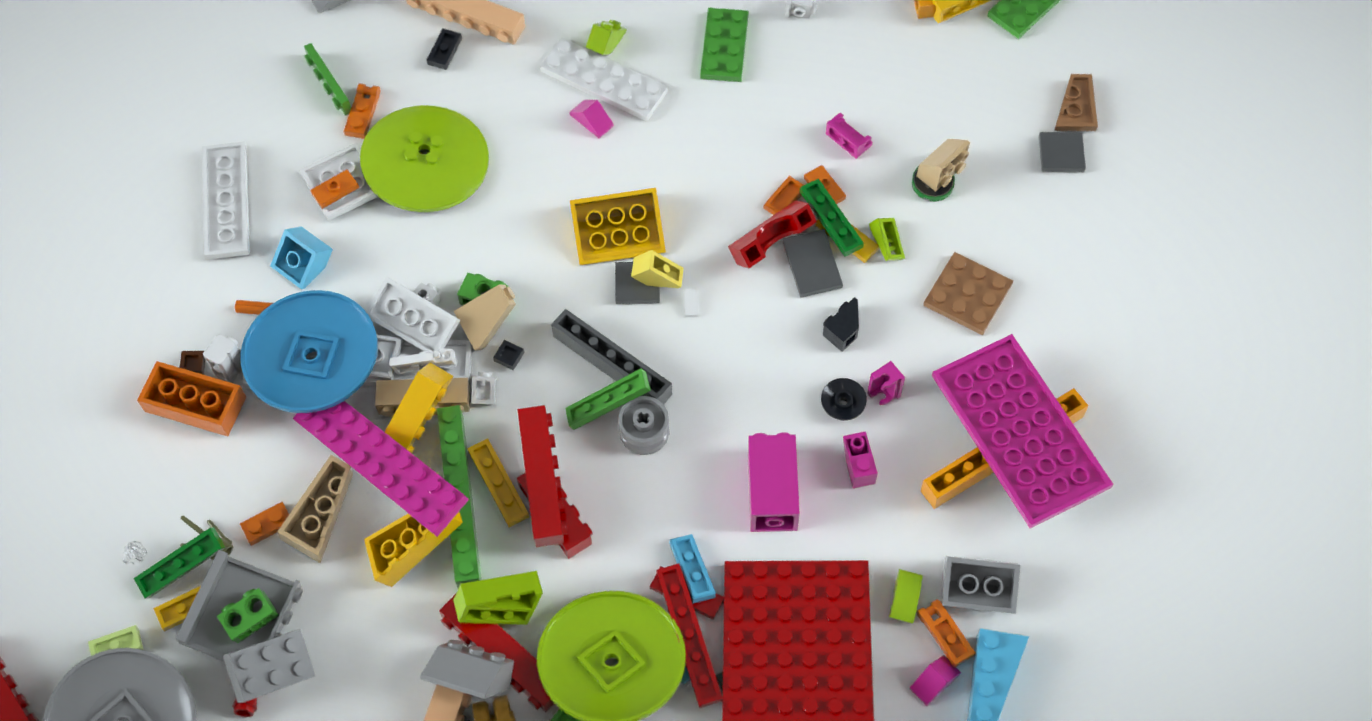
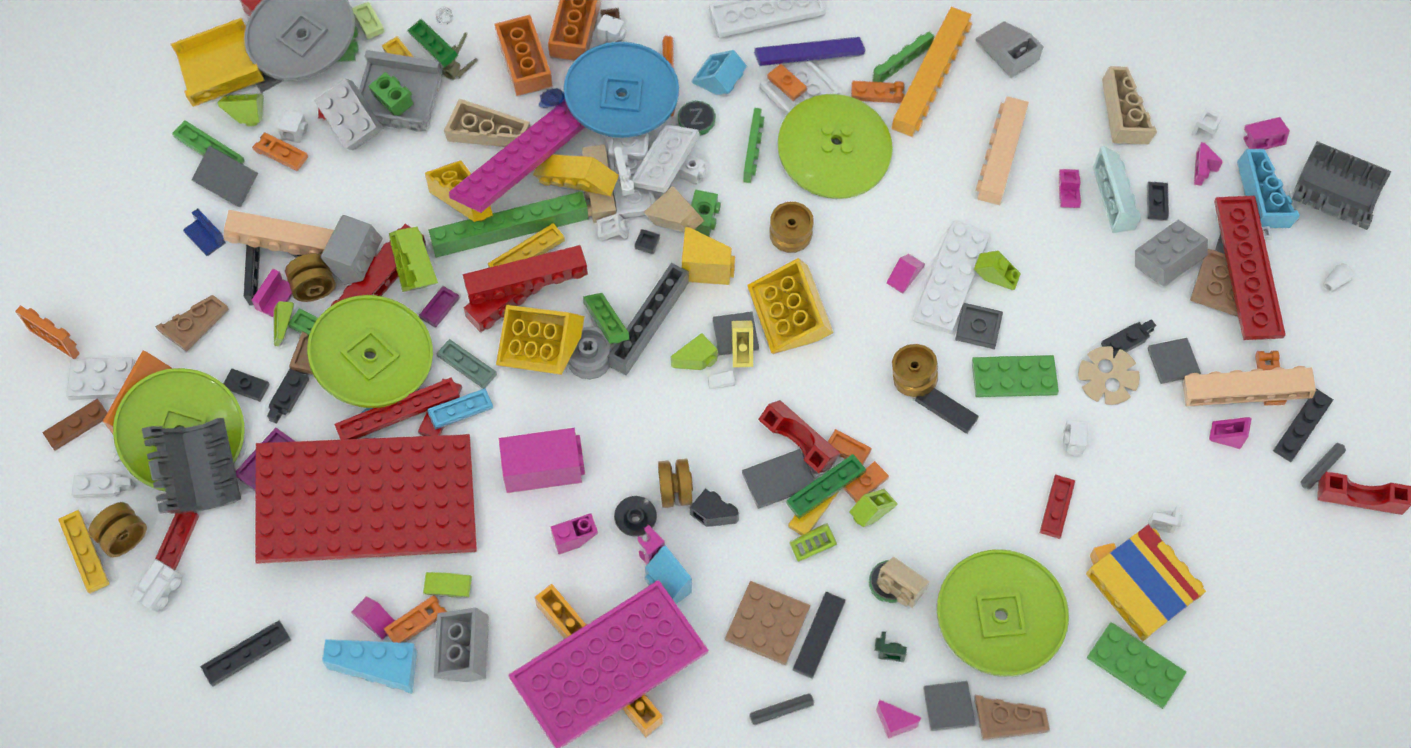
camera: 80 degrees right, 0 degrees up
orange plate [240,502,289,546] -> none
black plate [427,28,462,70] -> none
dark pink hinge [826,112,873,159] -> none
none -> magenta tile [419,286,460,328]
none -> sand green tile [436,339,497,389]
none -> orange brick [494,15,553,96]
none -> yellow slope [496,305,585,375]
none -> clear blue piece [538,88,565,108]
none -> medium azure slope [644,545,692,604]
none -> pearl gold wheel [658,458,693,508]
none -> lime slope [671,333,718,370]
none -> black tile [678,101,716,135]
none -> yellow slope [682,227,735,285]
none -> bright green plate [743,108,765,183]
none -> dark grey axle [750,693,814,725]
none -> dark purple tile [754,37,866,66]
none -> pearl gold wheel [769,202,814,253]
none -> black tile [792,592,846,679]
none -> lime slope [849,489,898,527]
none -> dark green bracket [874,631,907,662]
none -> dark pink slope [876,700,921,738]
none -> light orange brick [892,6,973,137]
none -> pearl gold wheel [892,344,938,397]
none -> black tile [915,388,979,434]
none -> lime dish [936,549,1069,677]
none -> dark grey tile [955,303,1003,349]
none -> red tile [1039,474,1076,539]

